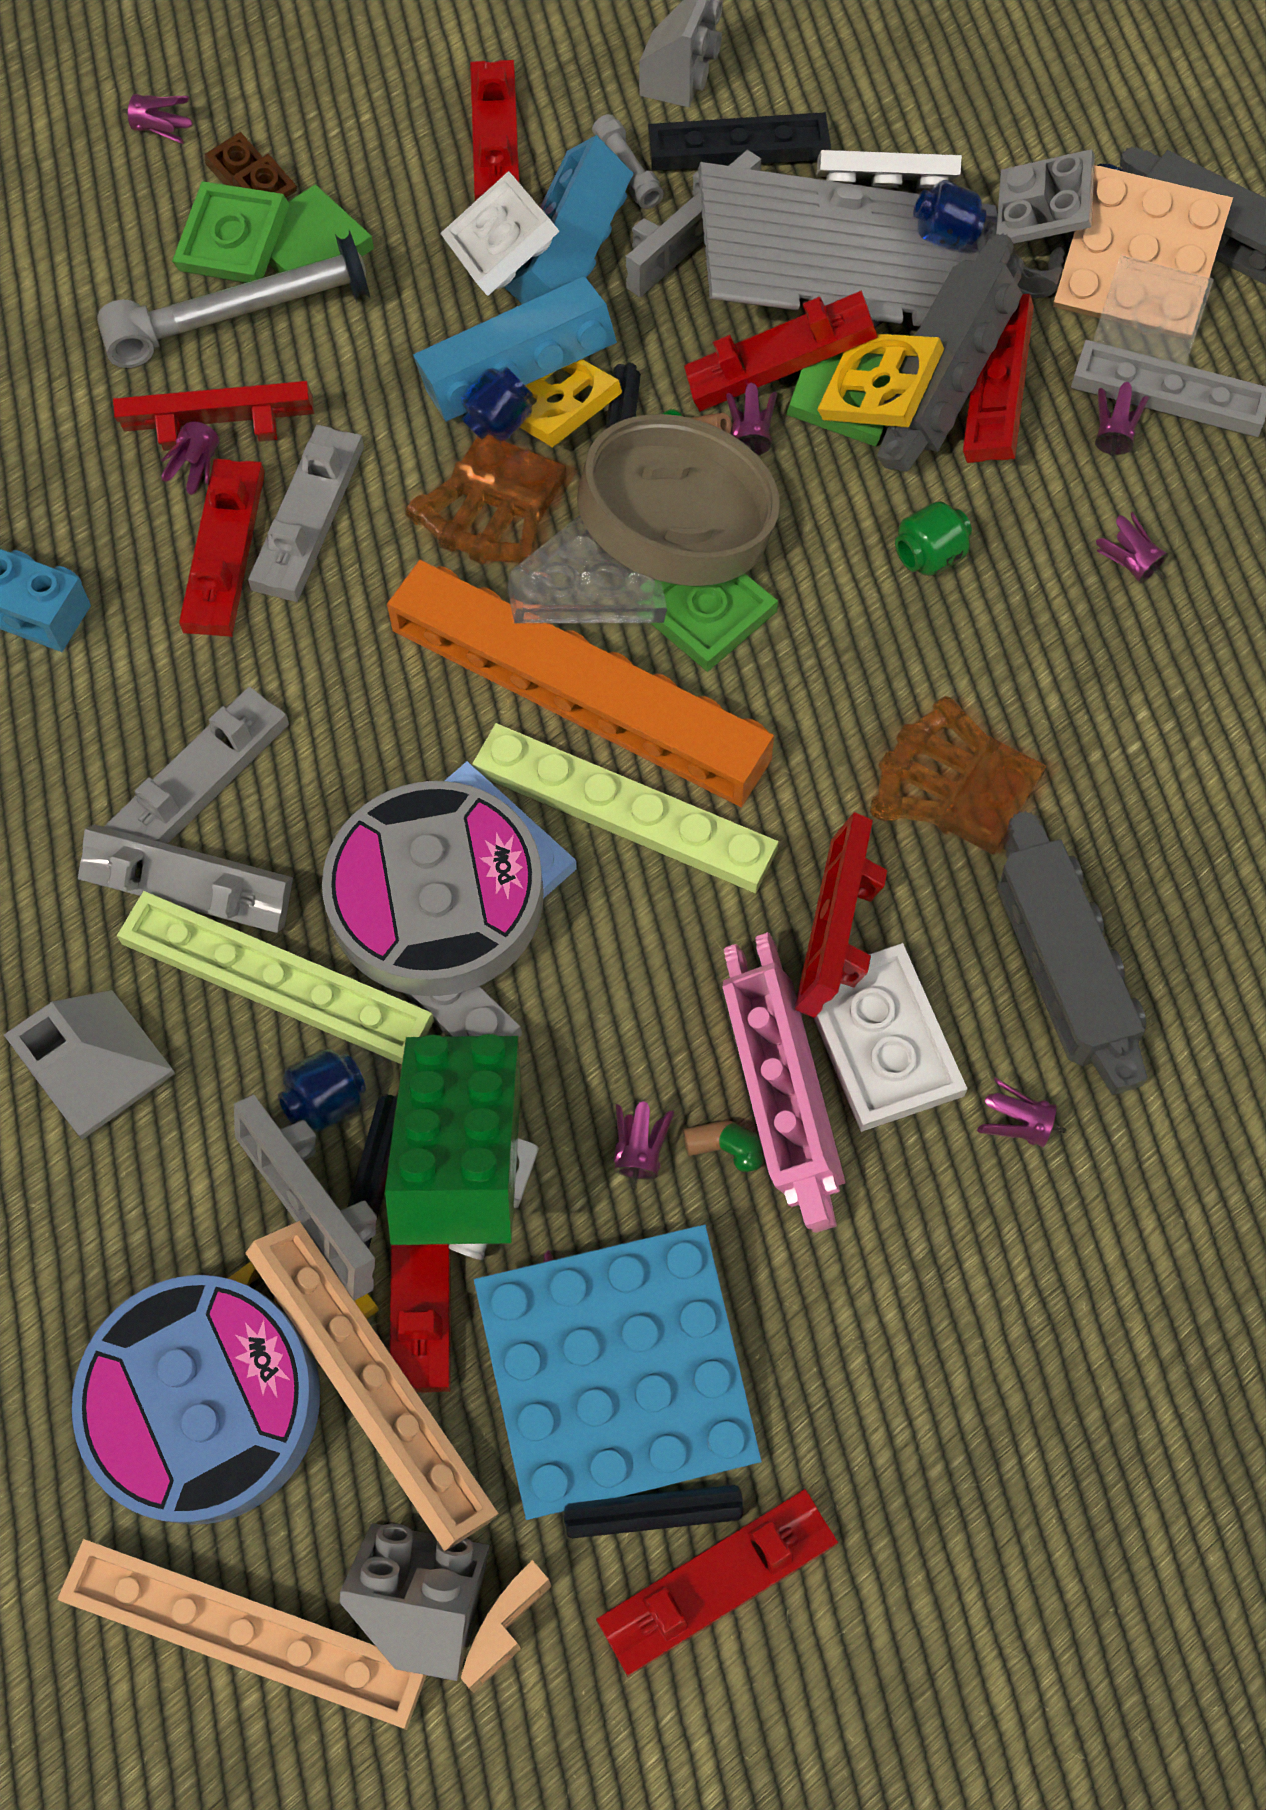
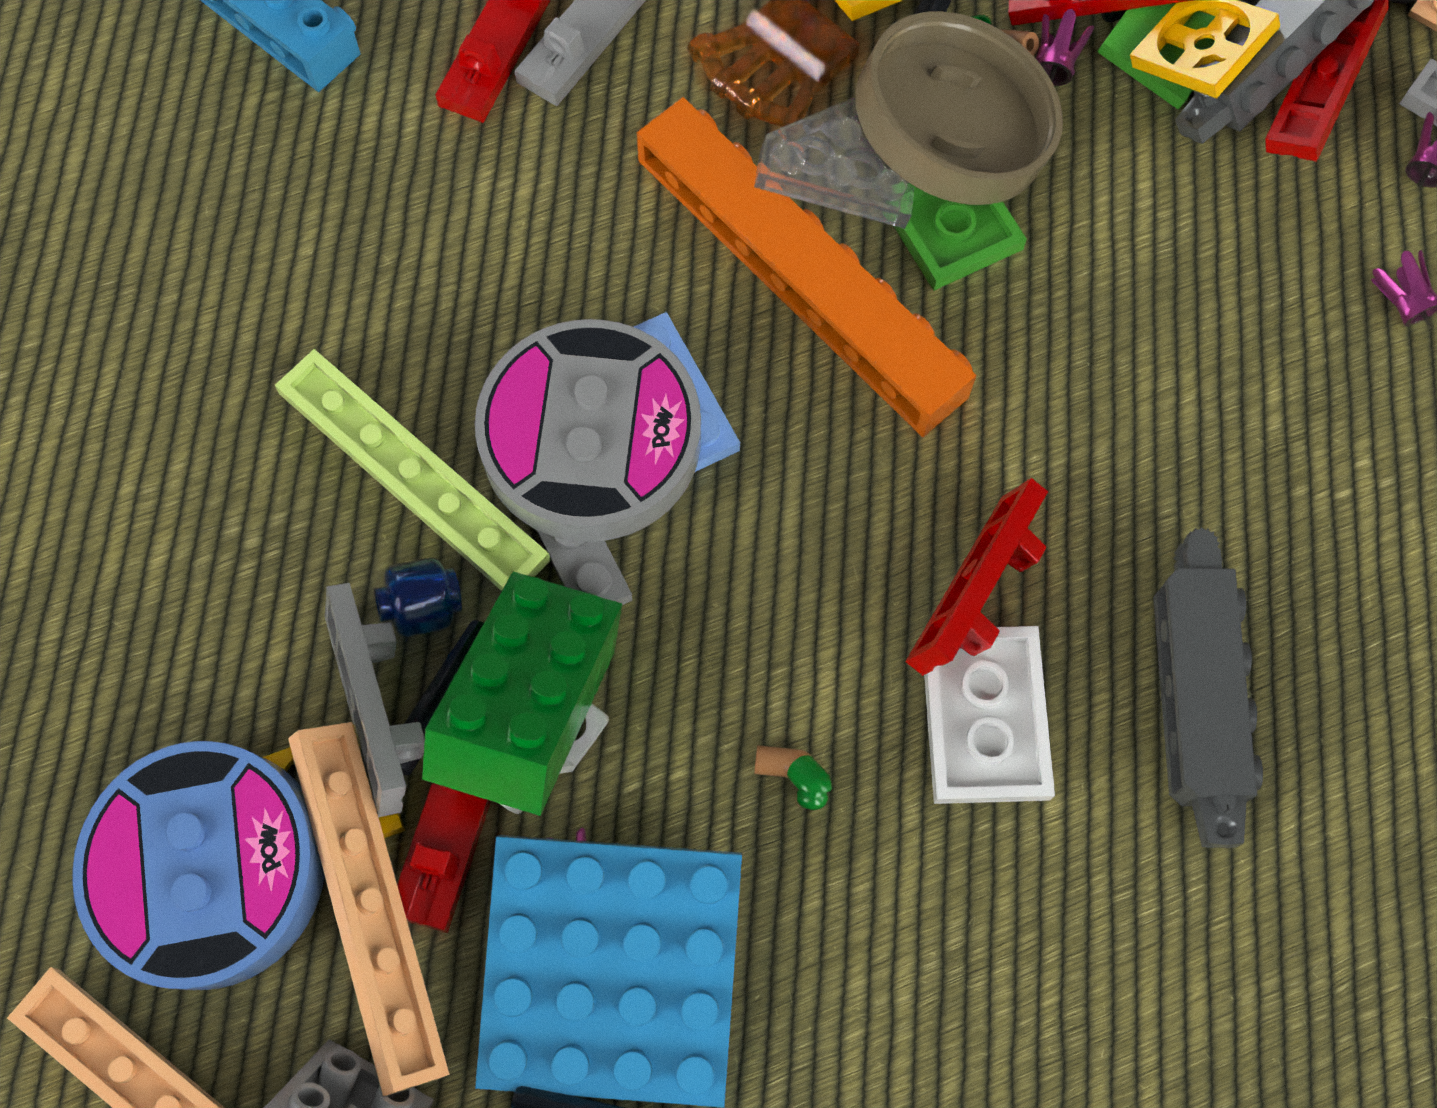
camera: 15 degrees right, 5 degrees up
light grey slope [4,990,175,1140] -> none
light grey hinge [78,824,293,933] -> none
light grey hinge [104,687,289,865] -> none
yellowish green plate [472,723,779,893] -> none
flat silver piece [614,1101,674,1190] -> none
bright pink hinge [722,932,846,1233] -> none
clear orange plate [870,696,1046,855] -> none
green head [895,501,972,576] -> none
flat silver piece [977,1077,1067,1147] -> none

